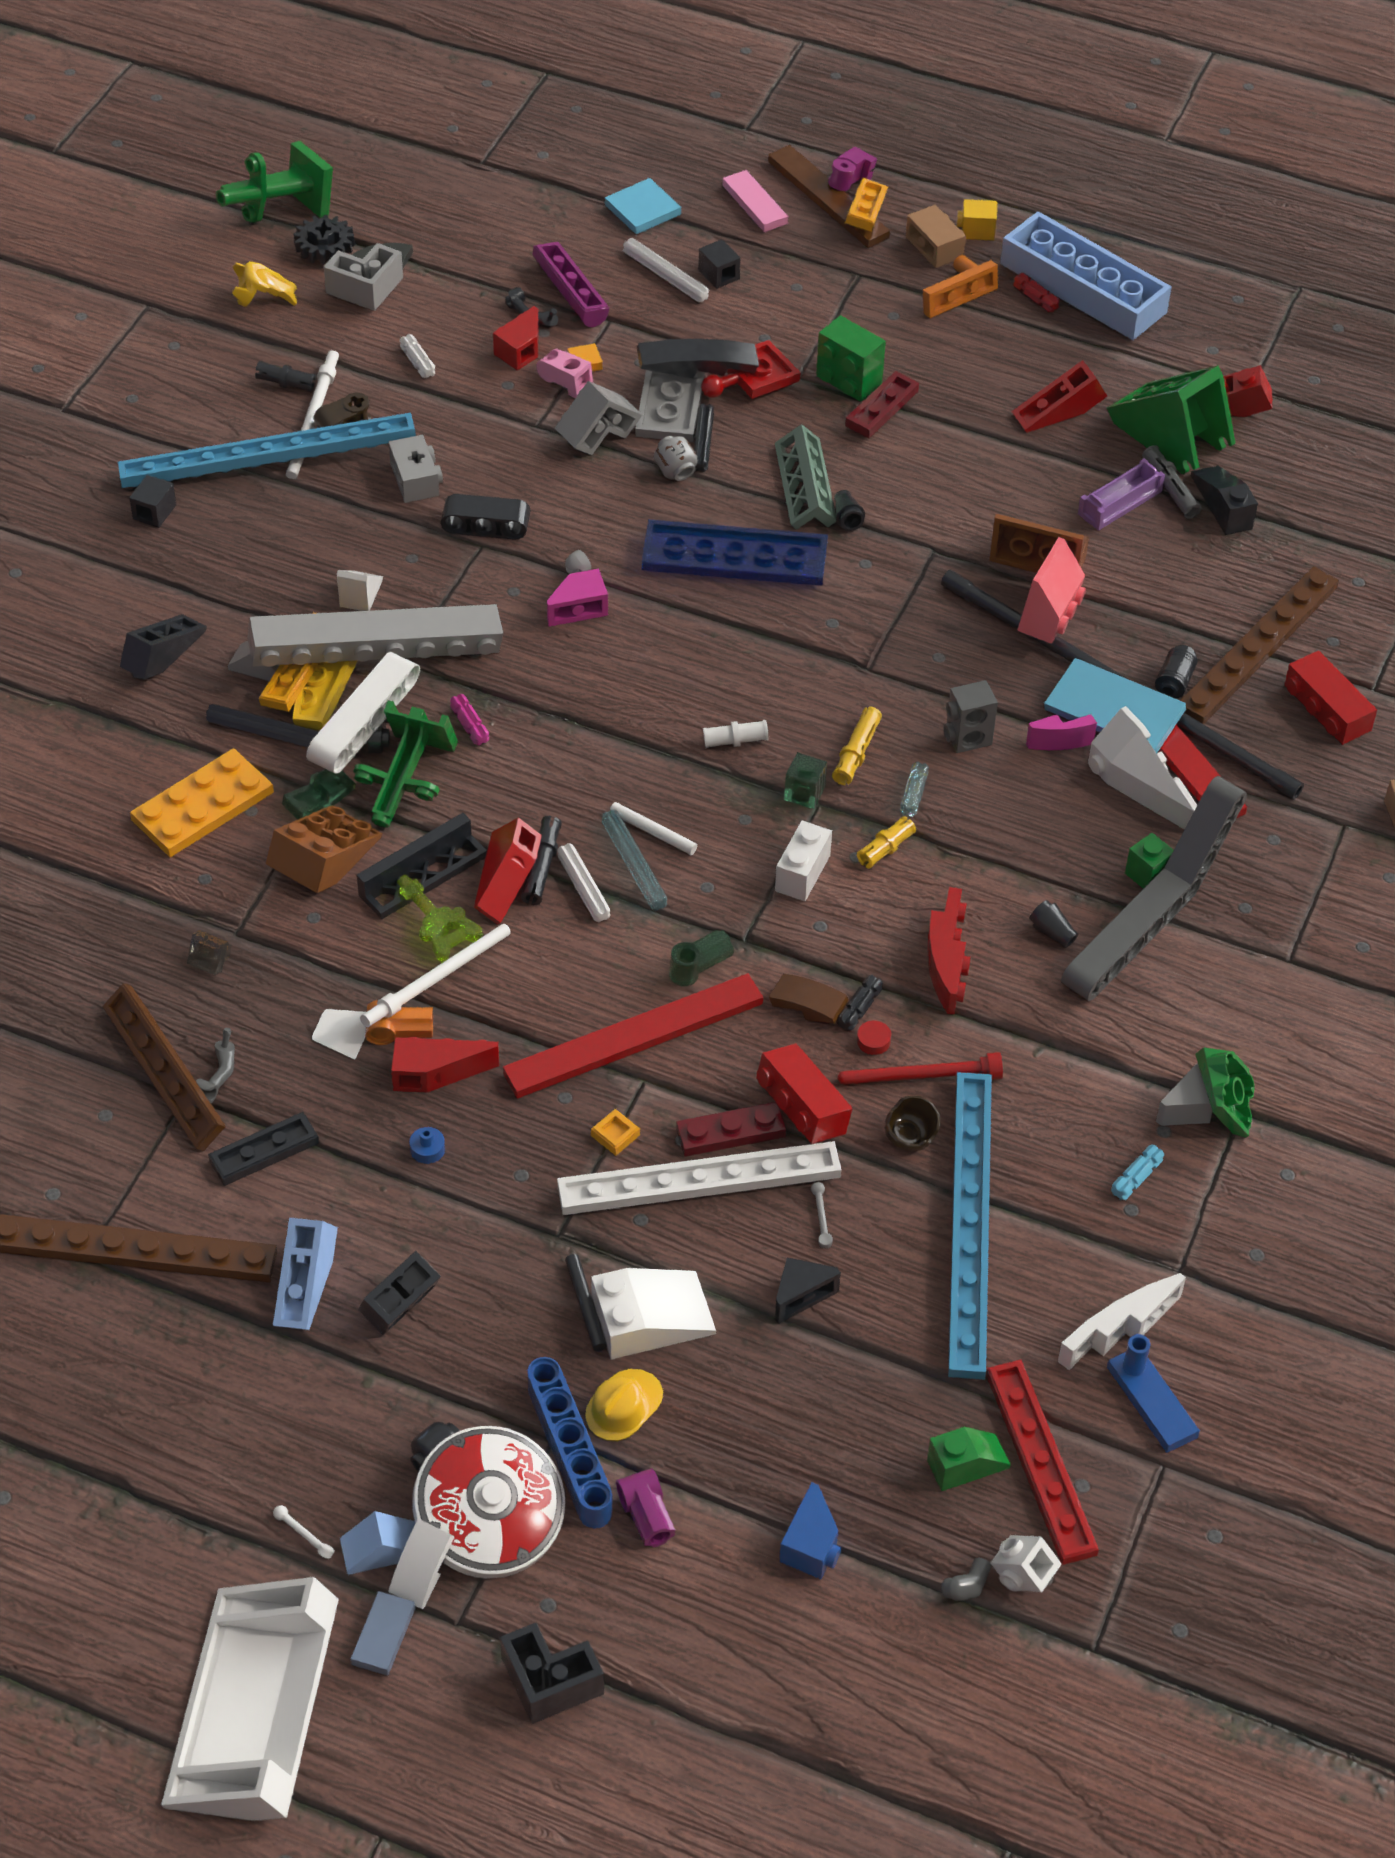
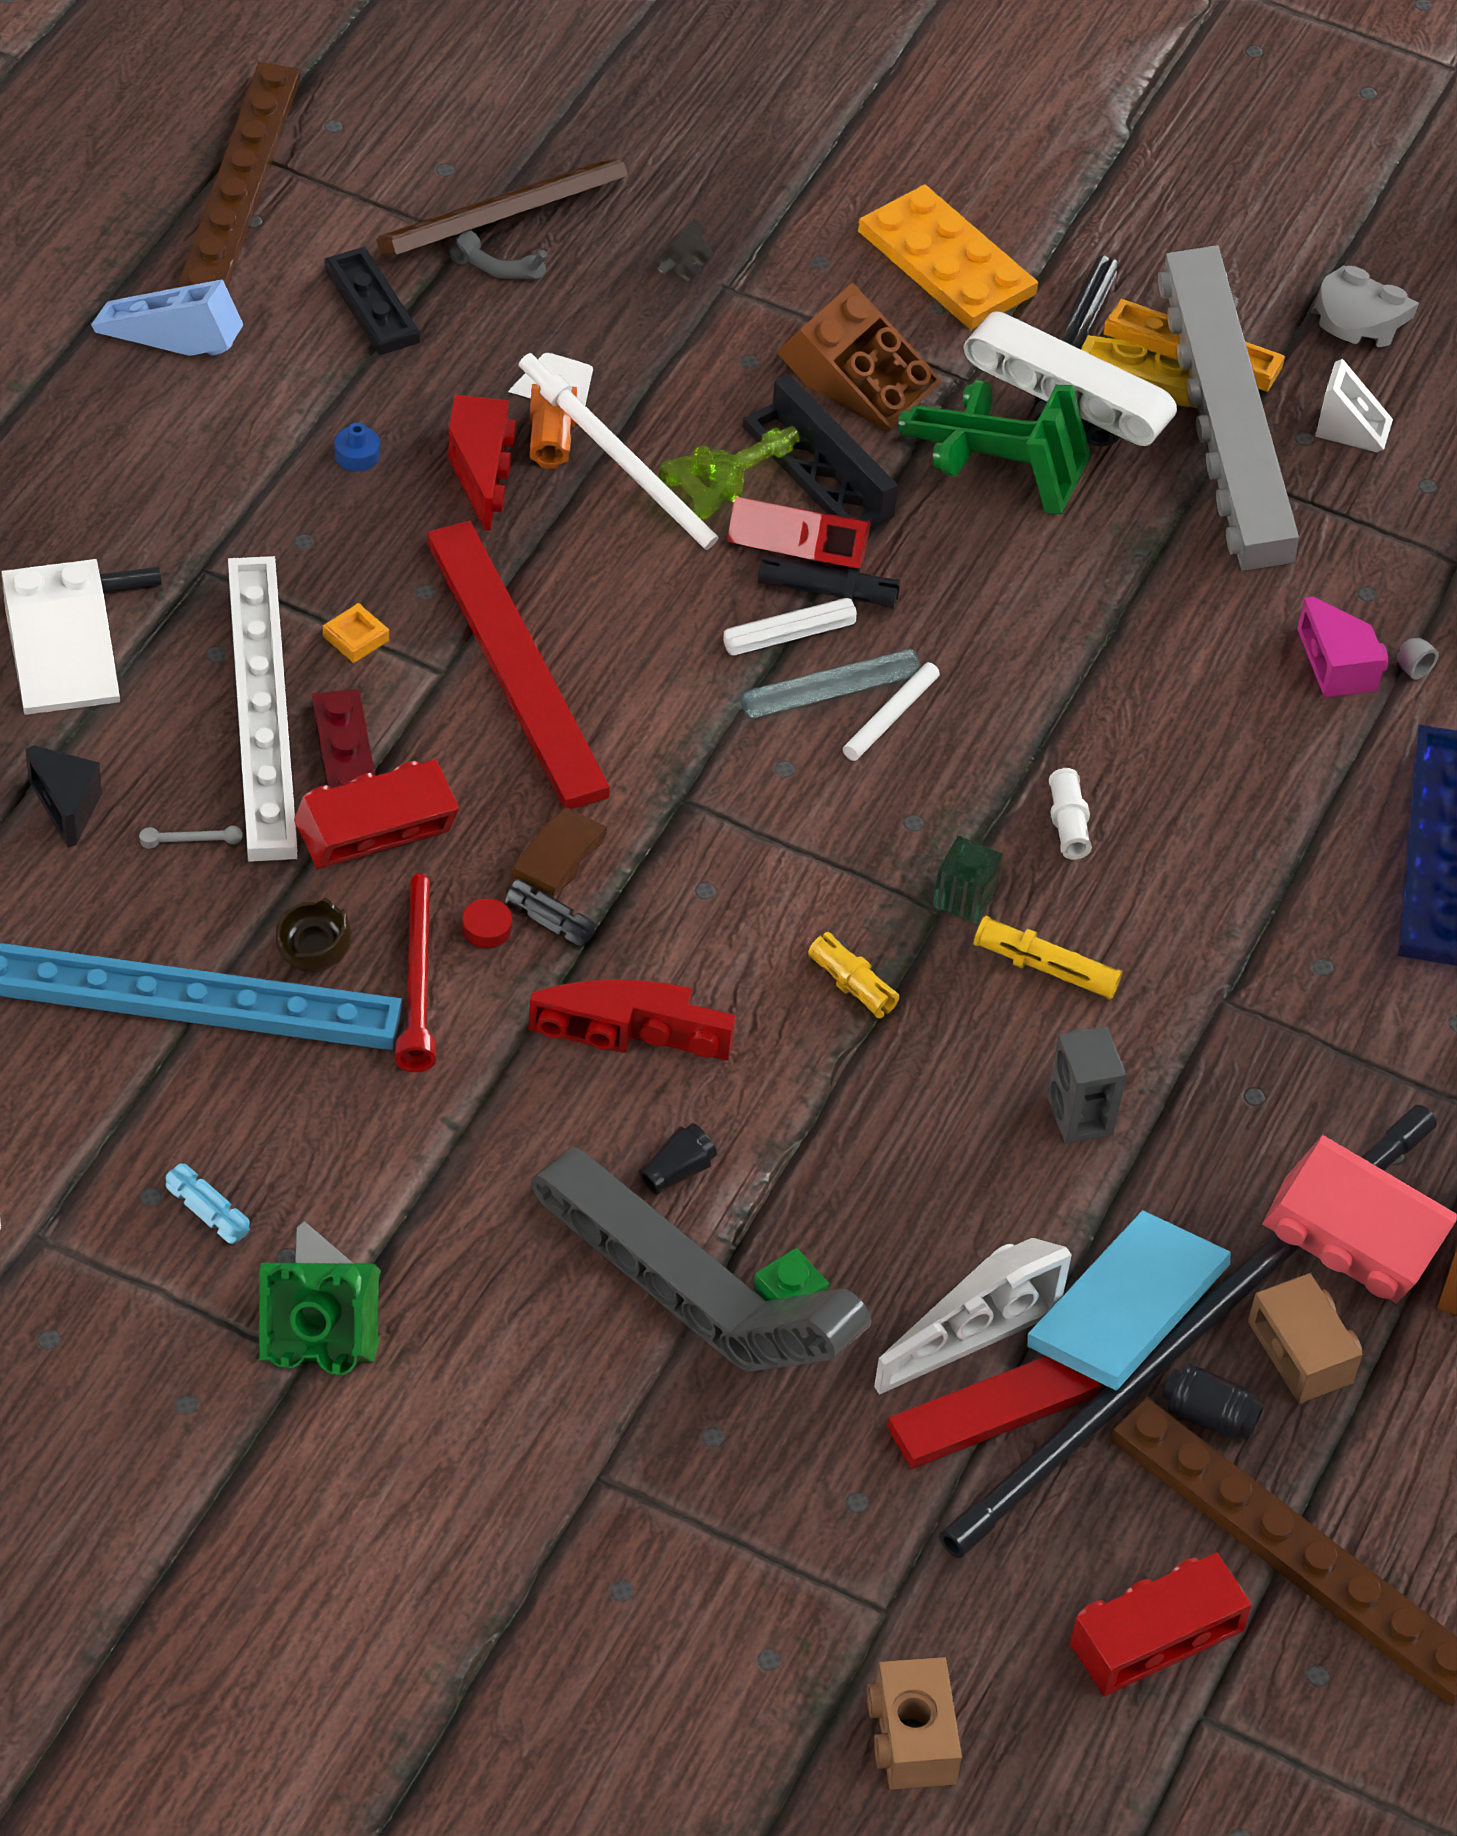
camera: 90 degrees right, 0 degrees up
black slope [120,614,207,679] -> none
clear green slope [282,769,356,819] -> none
black brick [358,1251,441,1335] -> none
dark pink axle [450,694,489,745] -> none
clear green piece [669,930,734,986] -> none
white brick [775,820,832,901] -> none
clear light blue axle [900,761,929,817] -> none
dark pink slope [1026,714,1097,751] -> none
none -> medium nougat brick [1248,1273,1363,1404]
none -> light grey slope [1311,266,1419,347]

